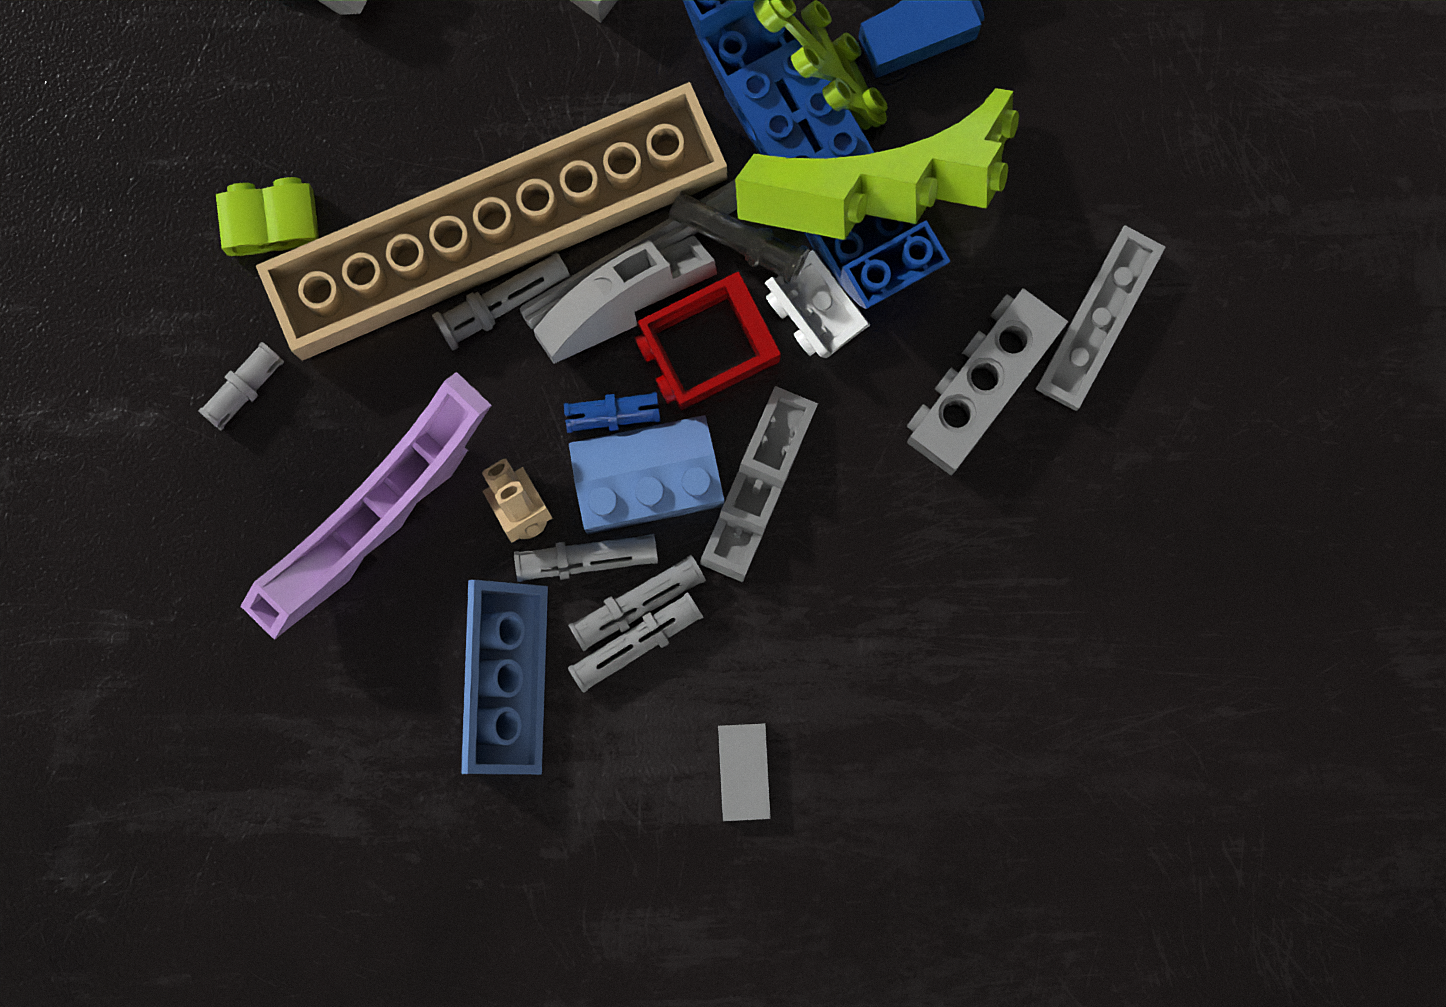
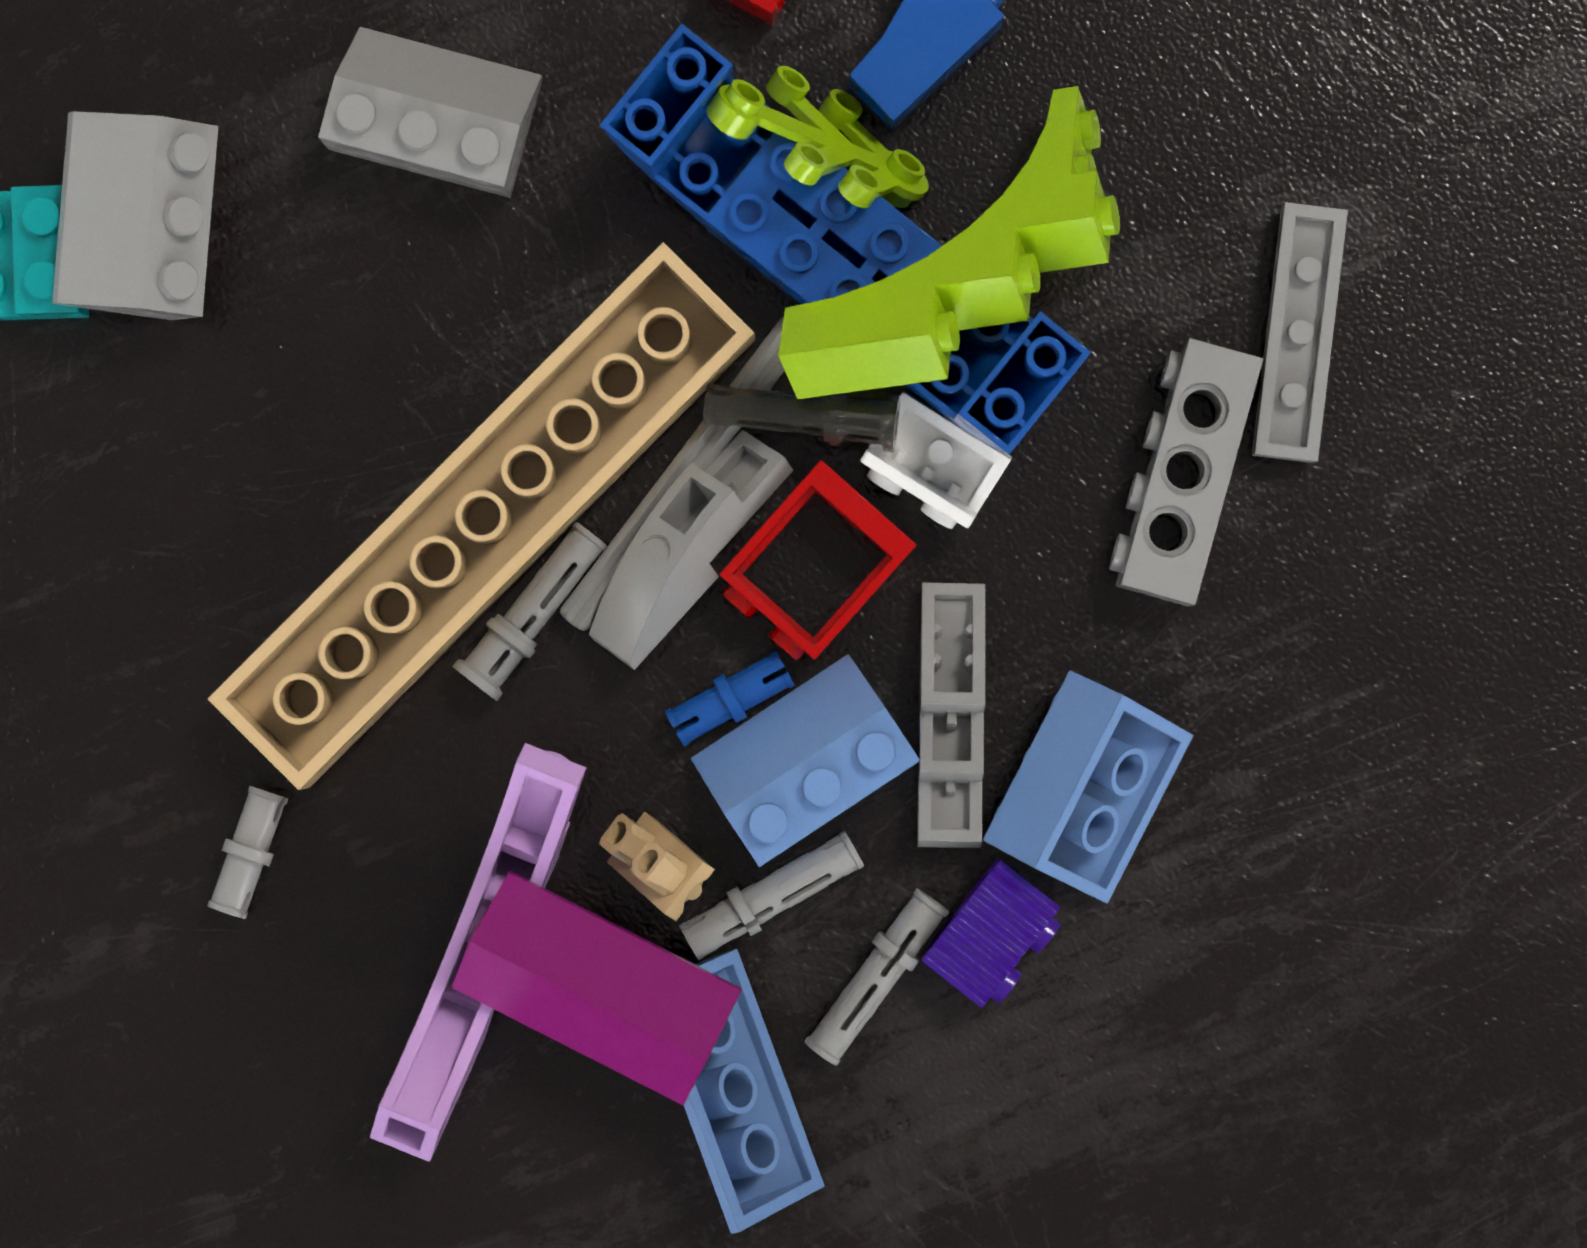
camera: 20 degrees left, 5 degrees up
lime brick [216,177,319,256] -> none
light grey pin [568,555,706,651] -> none
light grey tile [718,723,770,821] -> none
none -> magenta slope [451,871,742,1106]
none -> dark purple brick [919,857,1061,1008]
none -> medium blue slope [983,670,1194,904]

